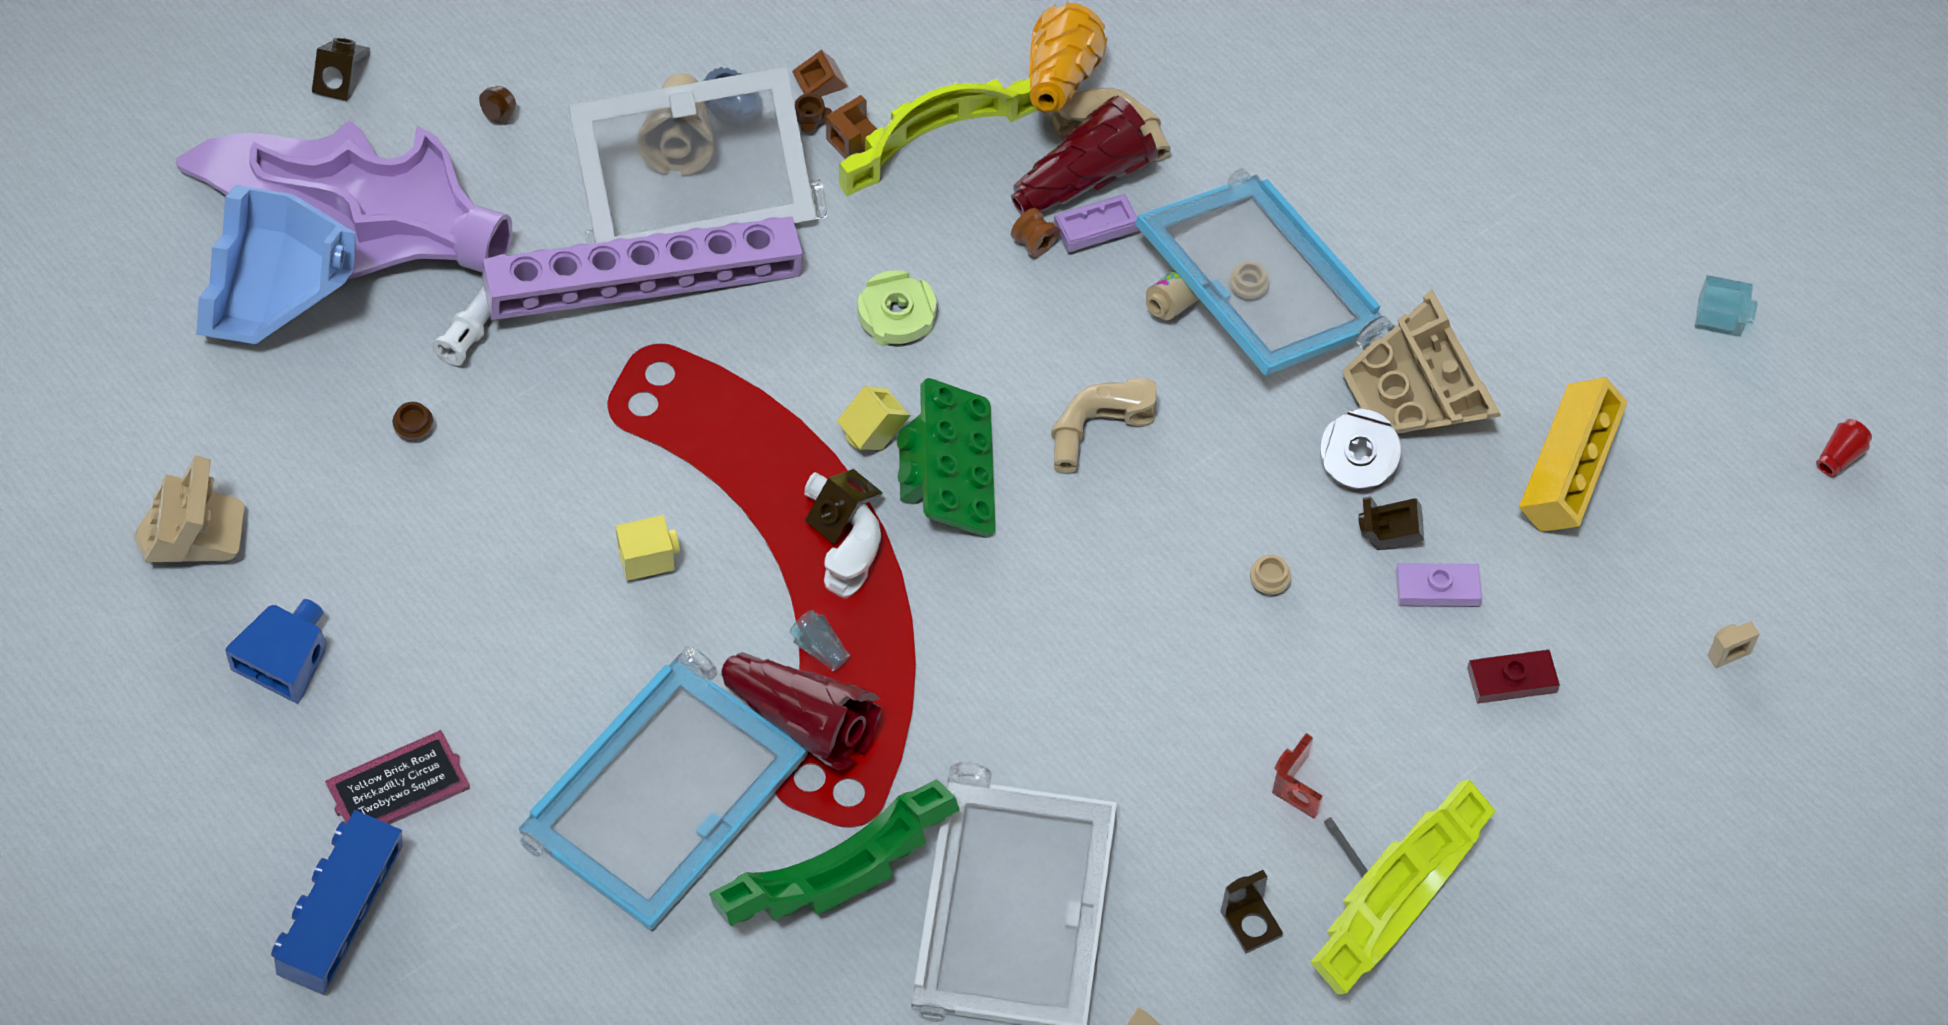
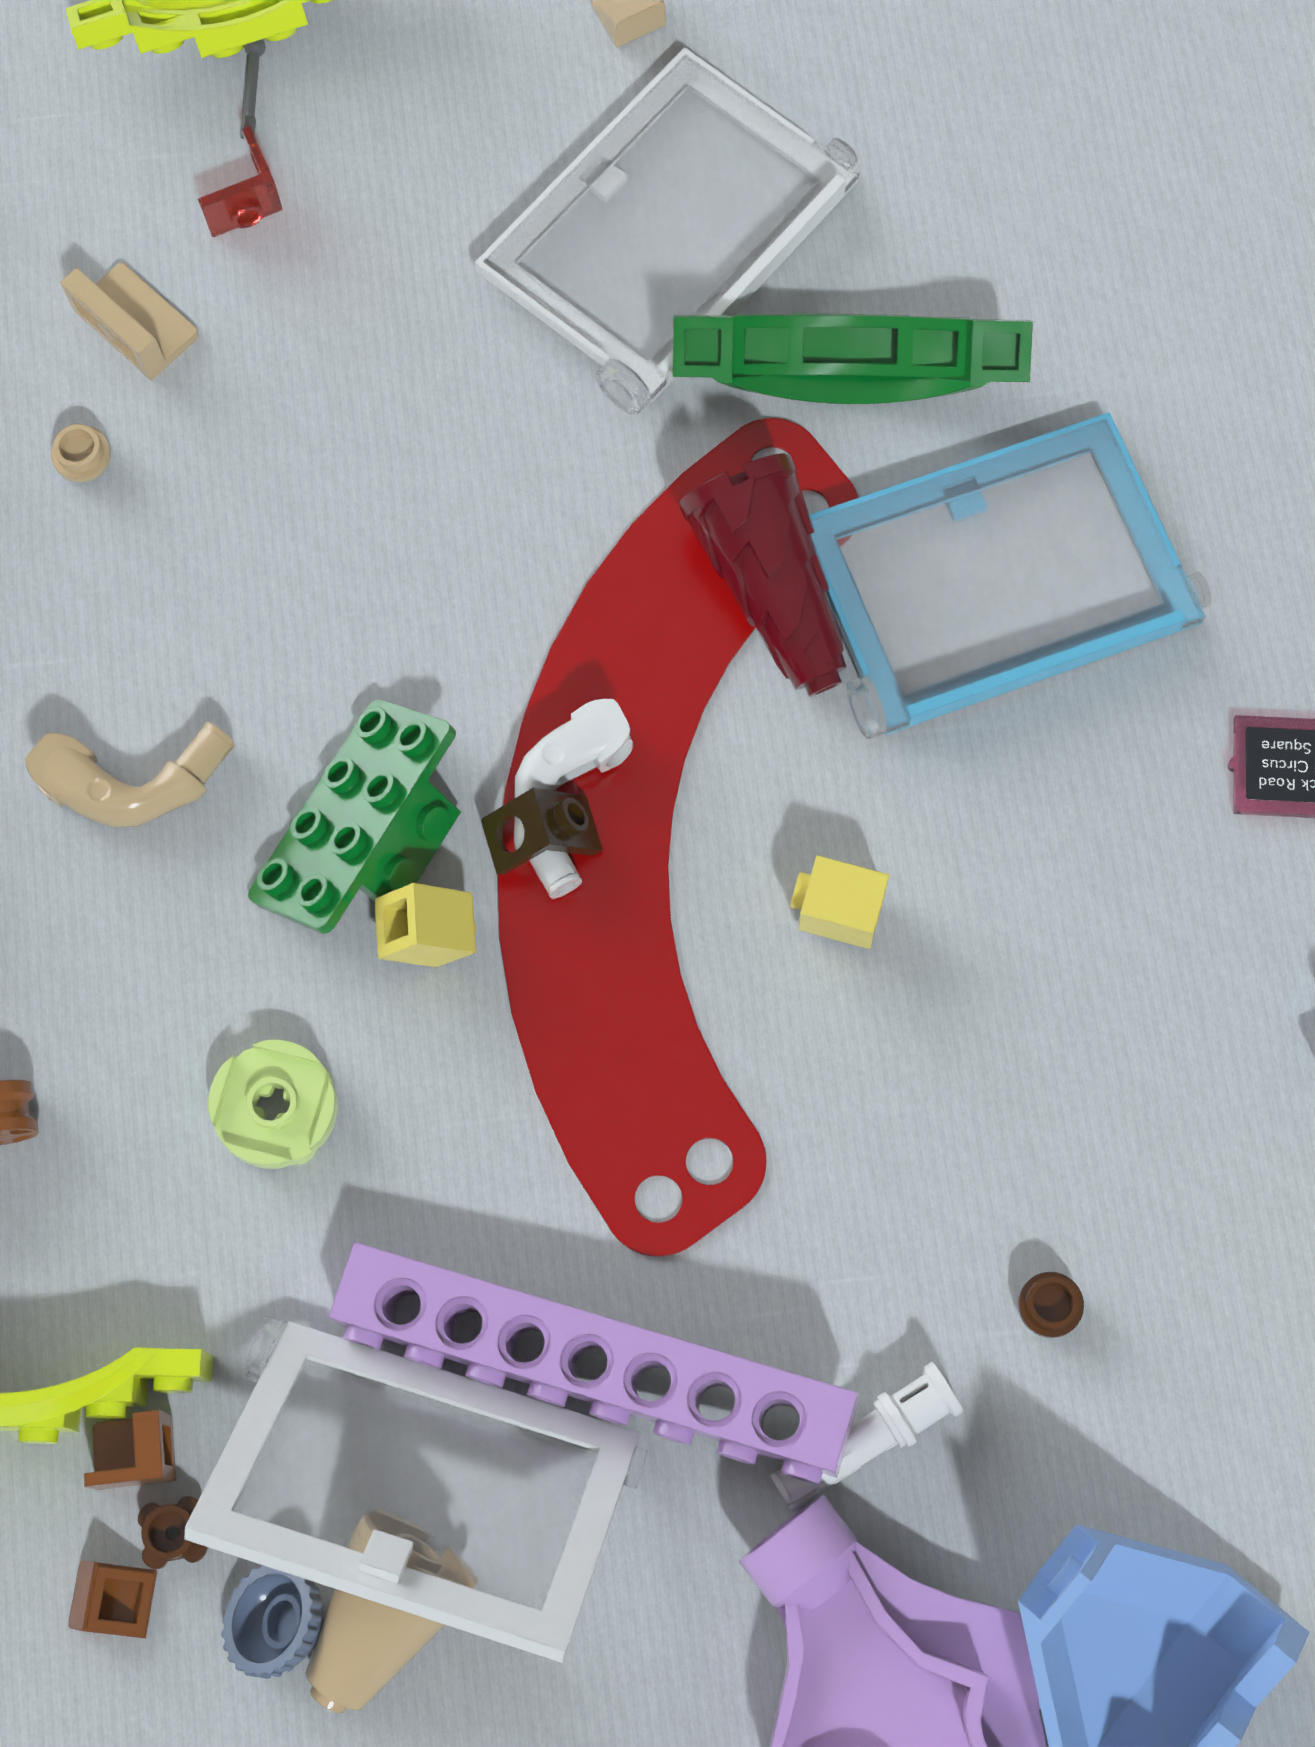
camera: 140 degrees left, 15 degrees up
clear light blue cone [789,610,850,671] -> none
dark brown bracket [1220,870,1283,954] -> none
none -> tan panel [60,263,199,381]

